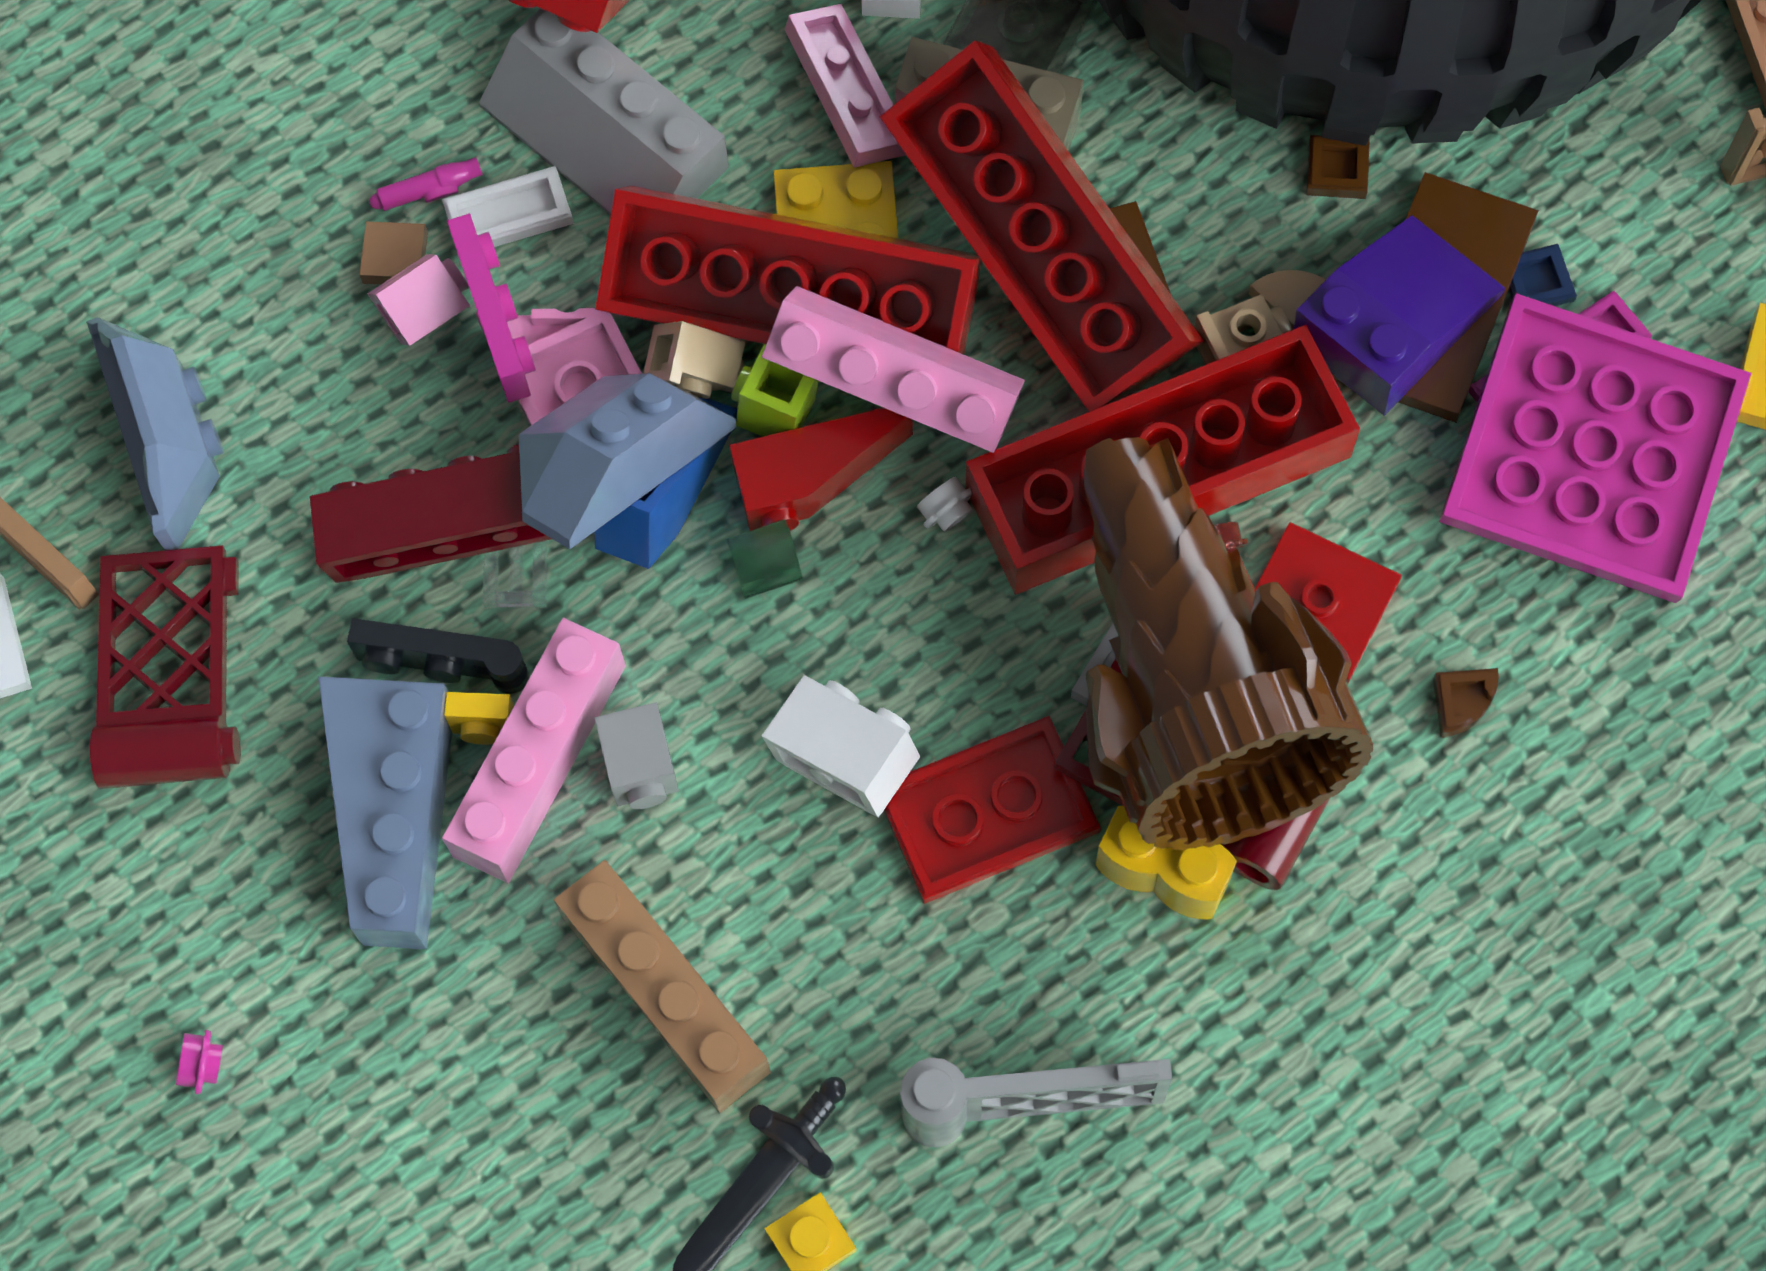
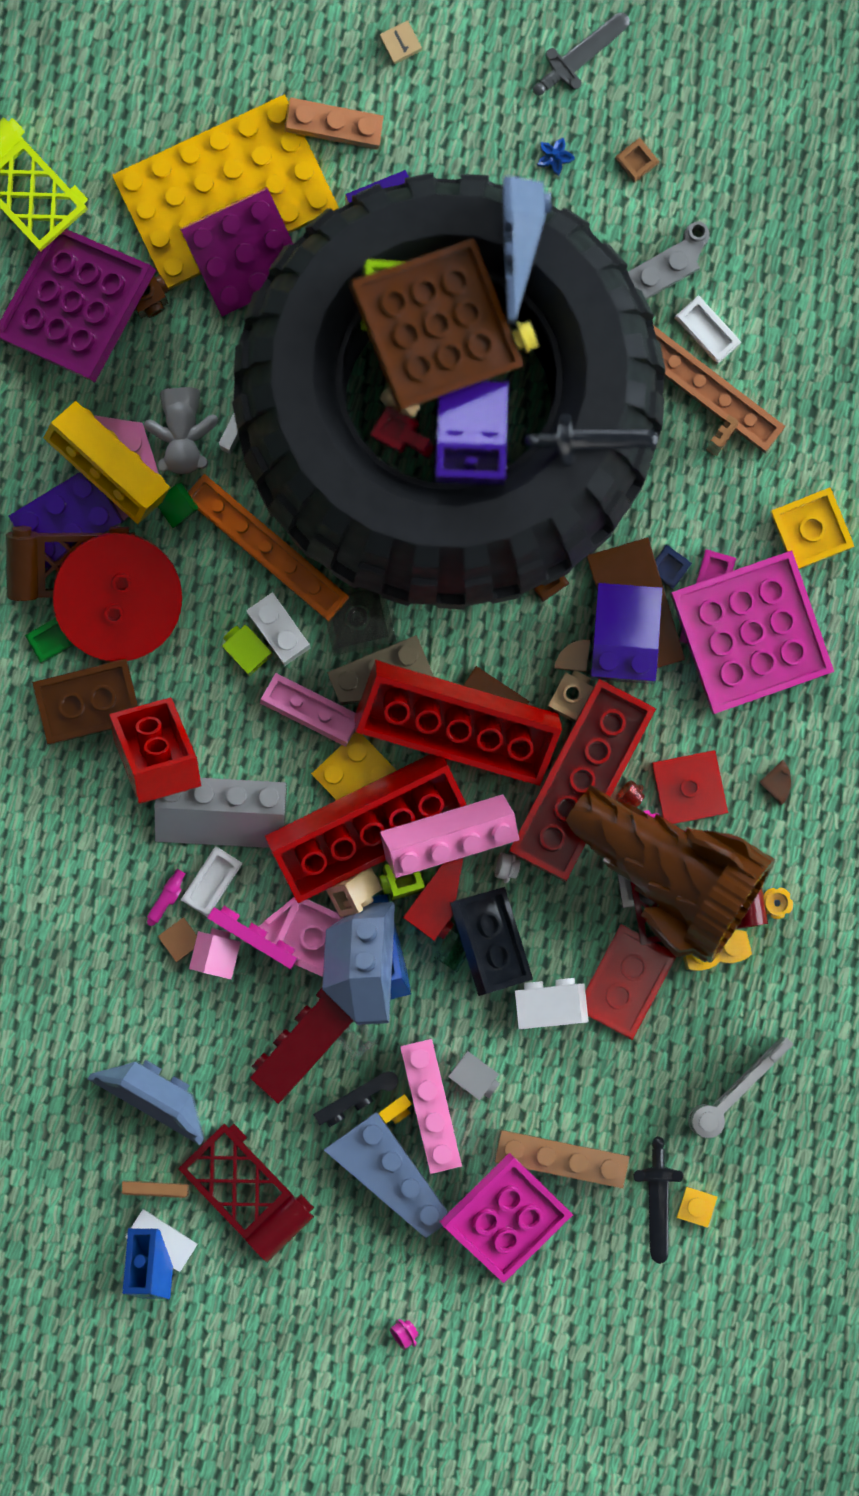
camera: 45 degrees left, 15 degrees up
none -> dark pink plate [439,1153,573,1283]
none -> black plate [450,887,533,996]
none -> yellow plate [764,888,793,919]

